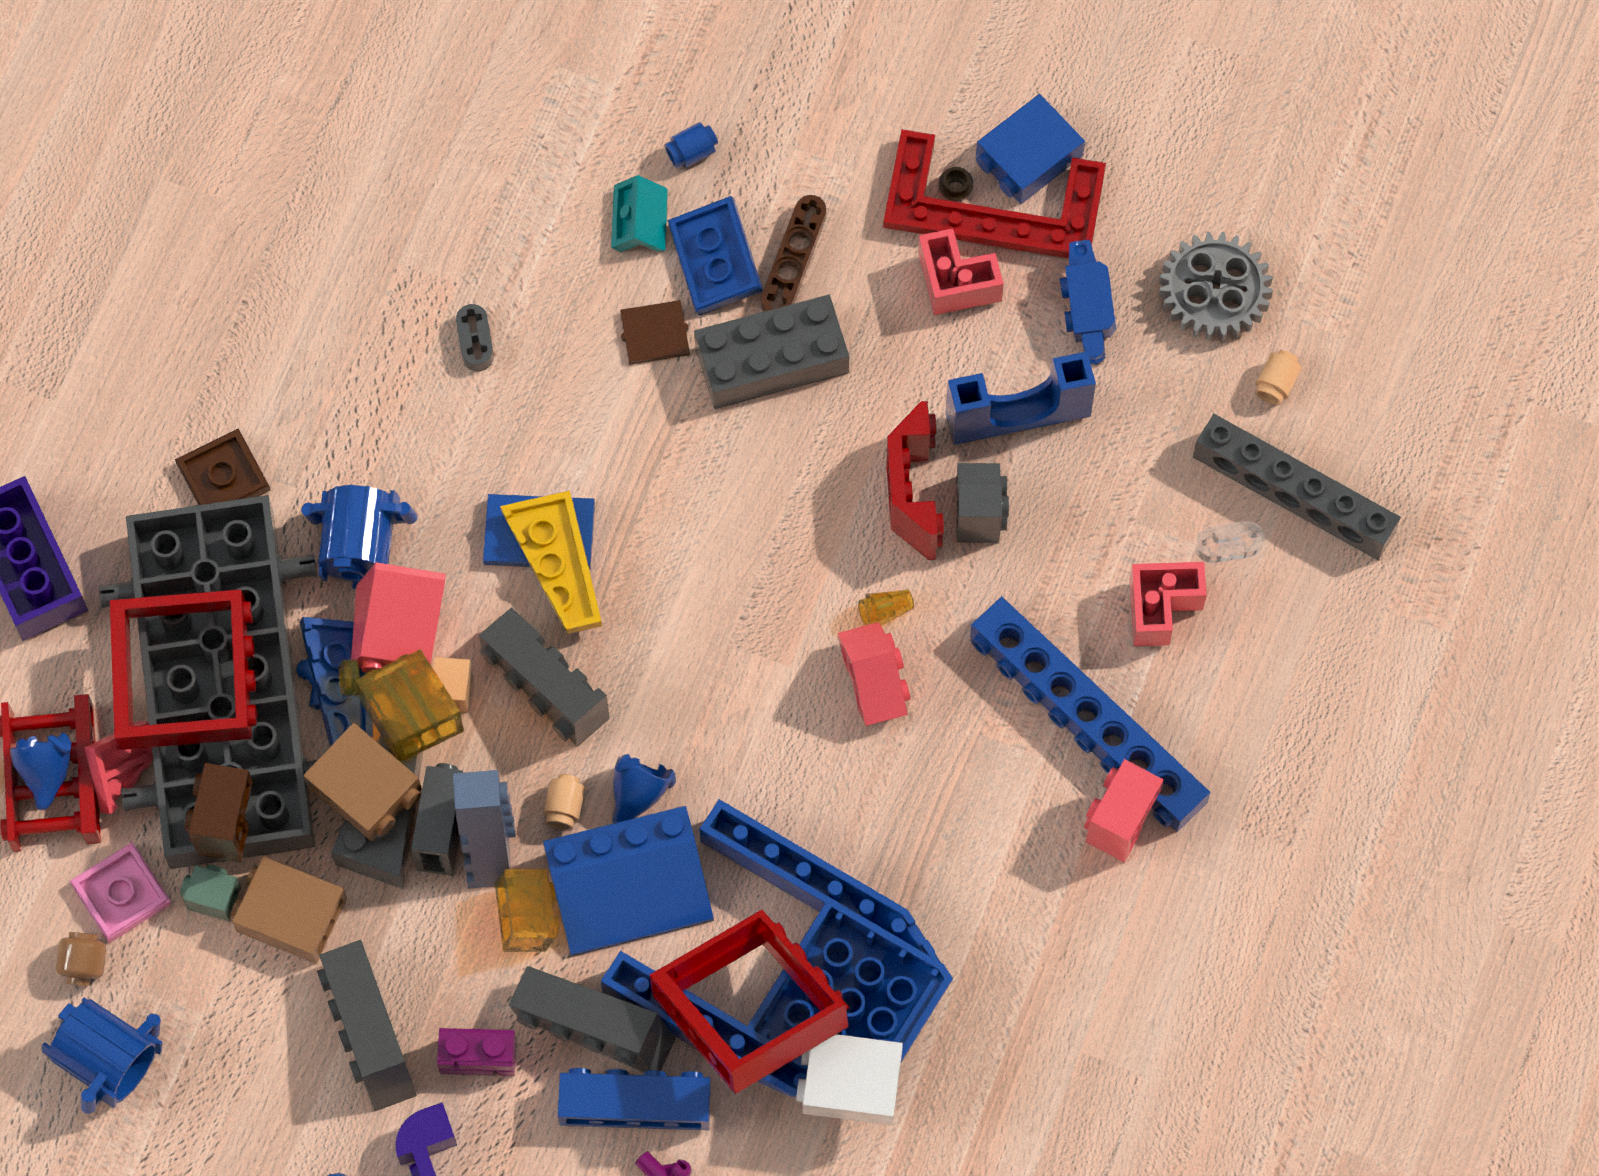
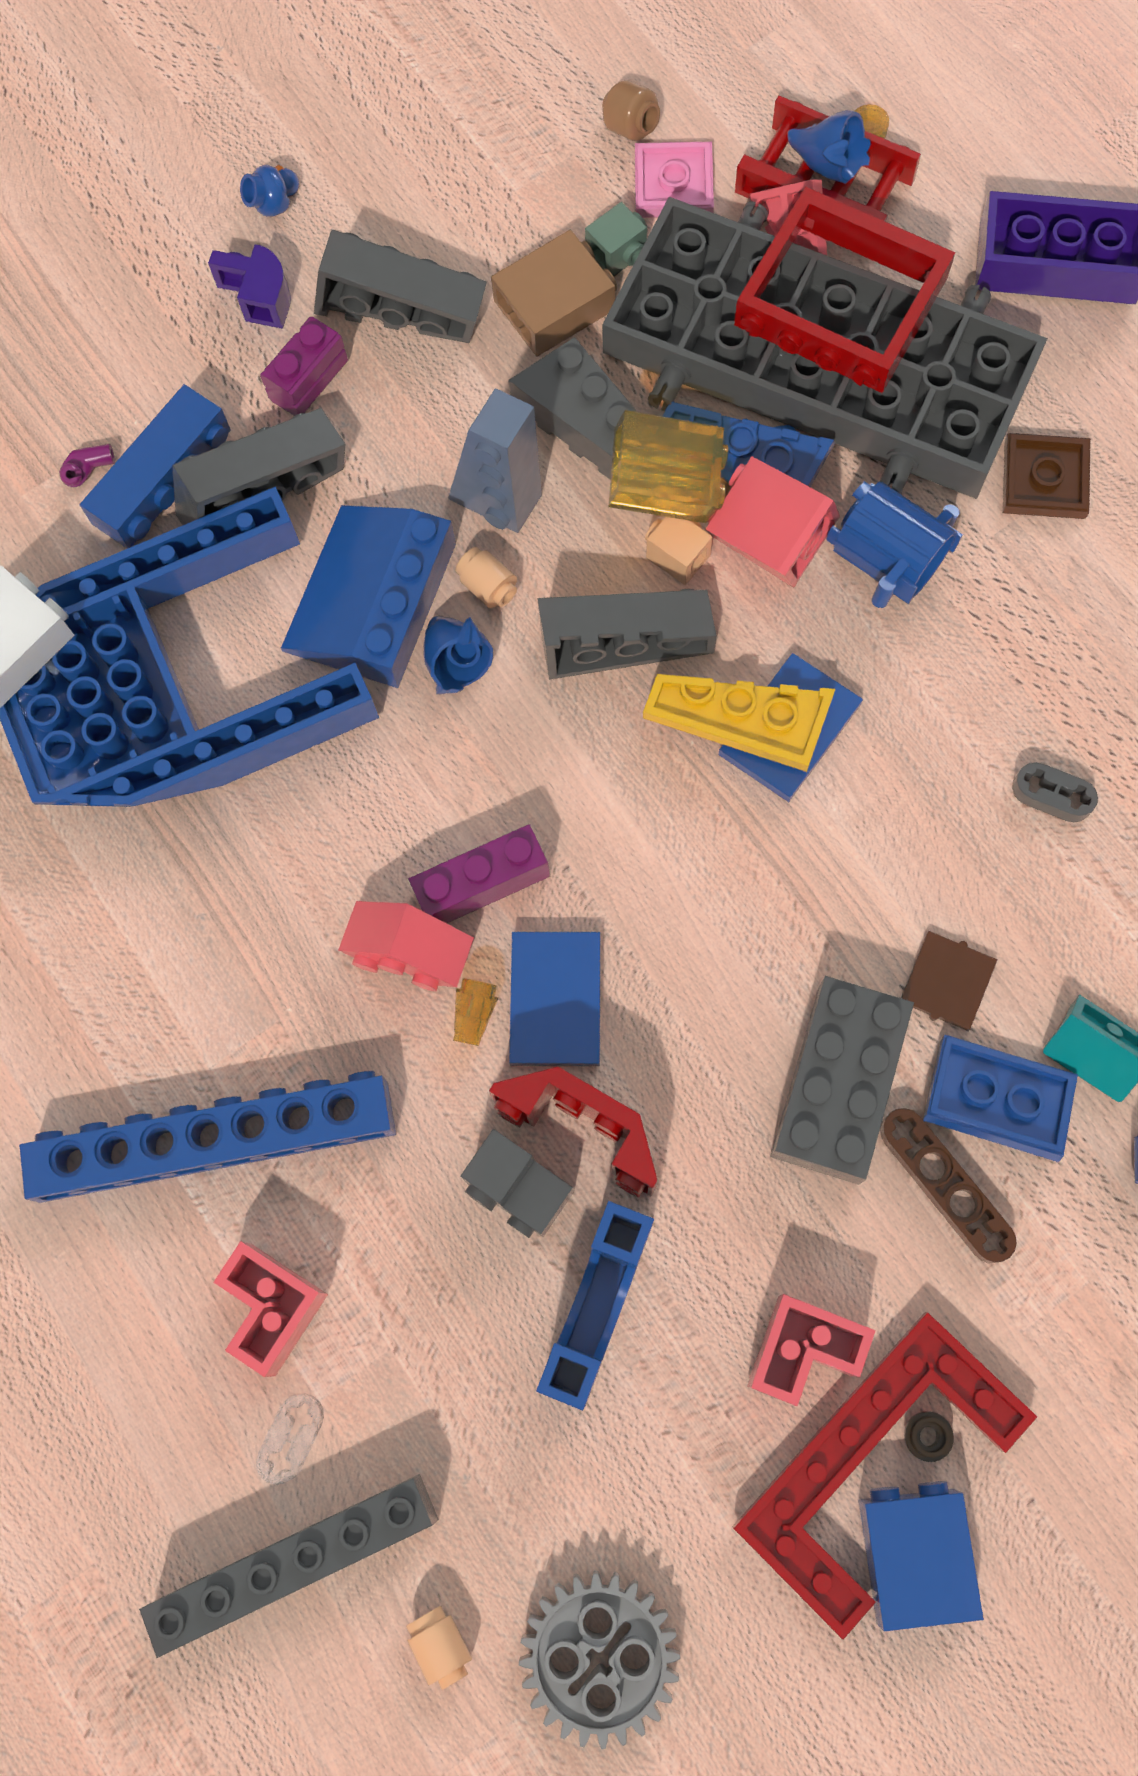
camera: 130 degrees right, 5 degrees up
blue container [42,997,163,1114] -> none
reddish brown brick [185,763,253,862] -> none
medium nougat brick [303,723,422,842] -> none
clear yellow tile [339,659,360,696] -> none
dark grey brick [411,763,463,876] -> none
clear yellow brick [494,869,559,952] -> none
red window [649,909,849,1094] -> none
blue hinge [1060,240,1117,366] -> none
coral brick [1084,759,1164,863] -> none
none -> magenta brick [408,824,550,923]
none -> blue tile [509,932,600,1066]

